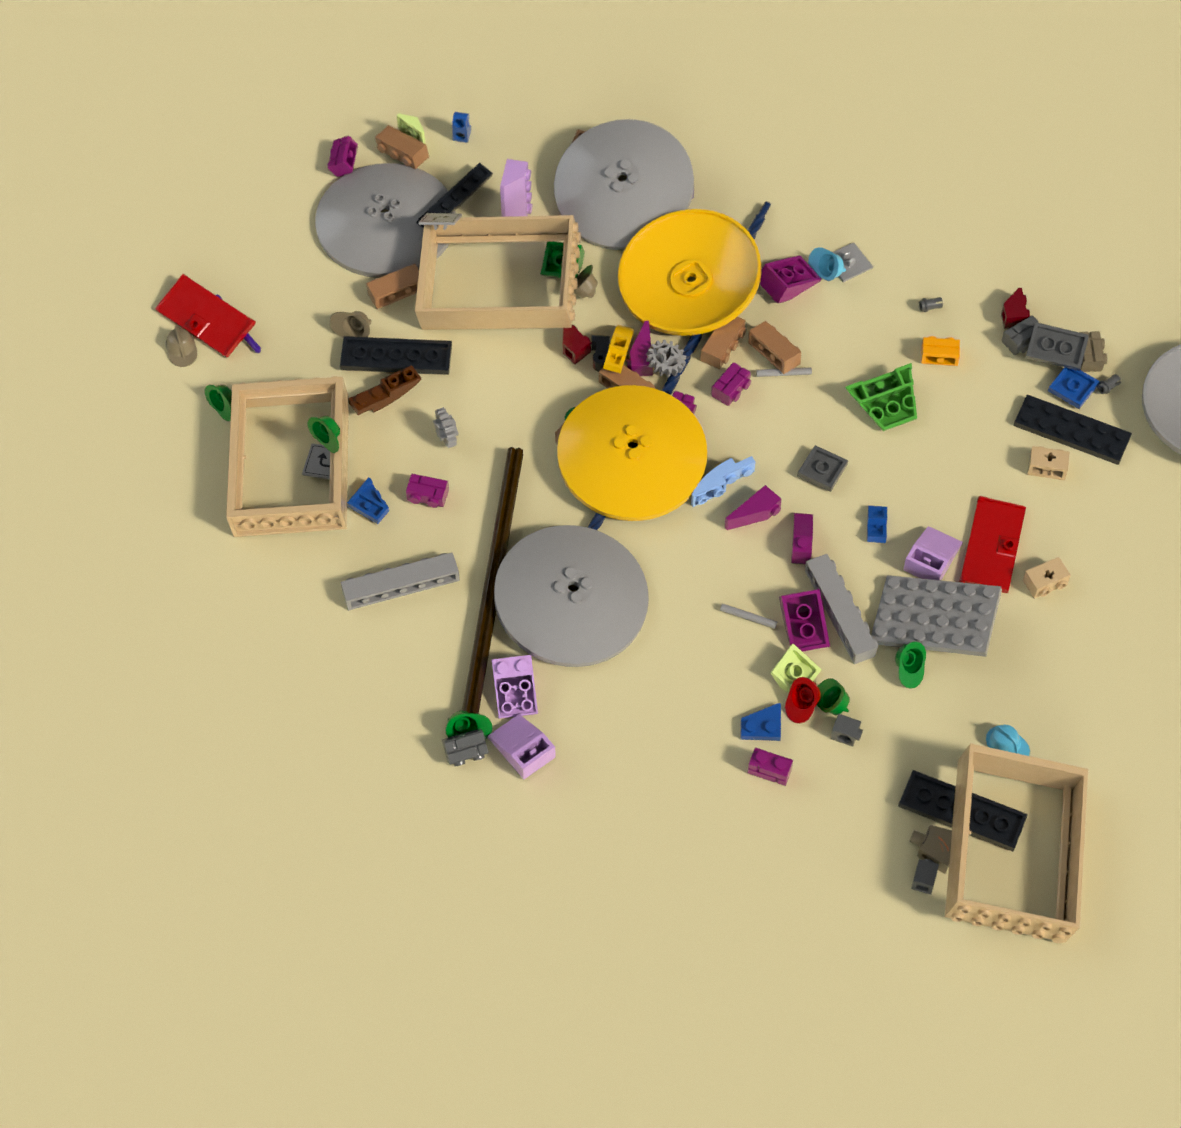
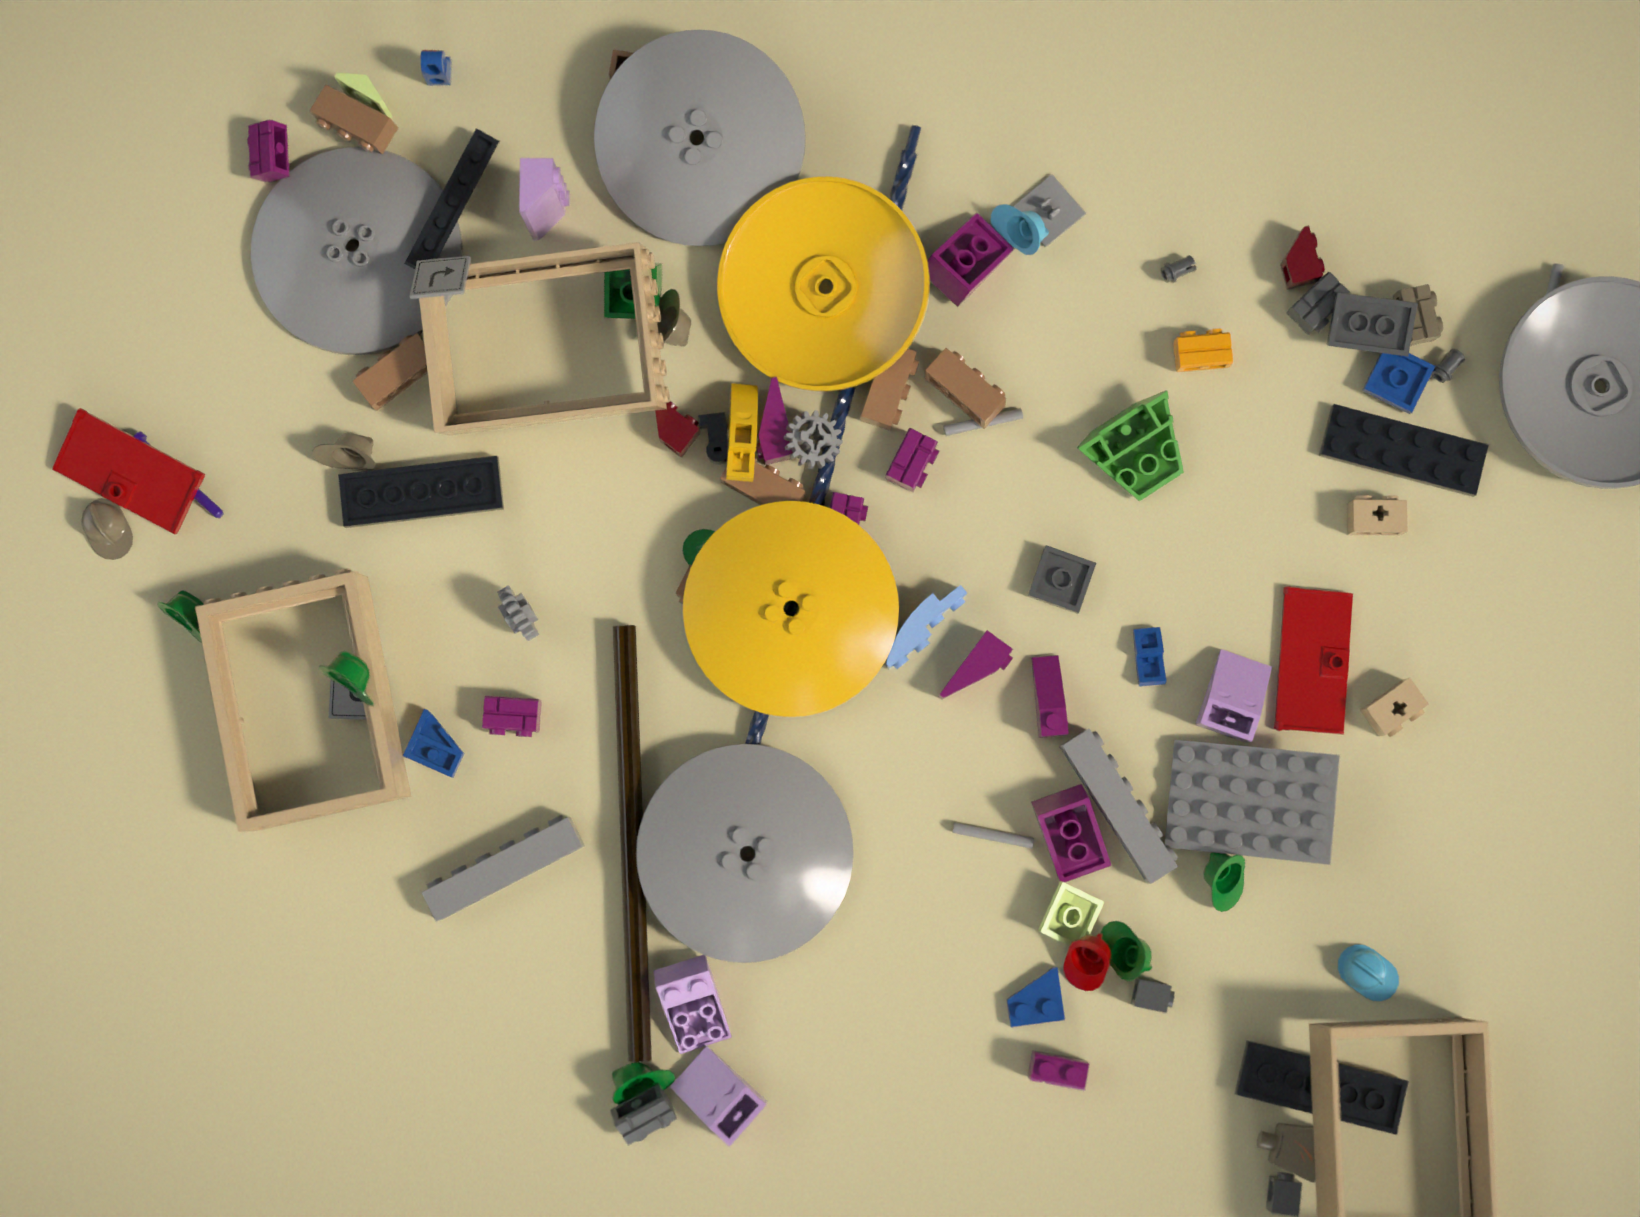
camera: 10 degrees left, 25 degrees up
reddish brown slope [348,365,421,415] -> none

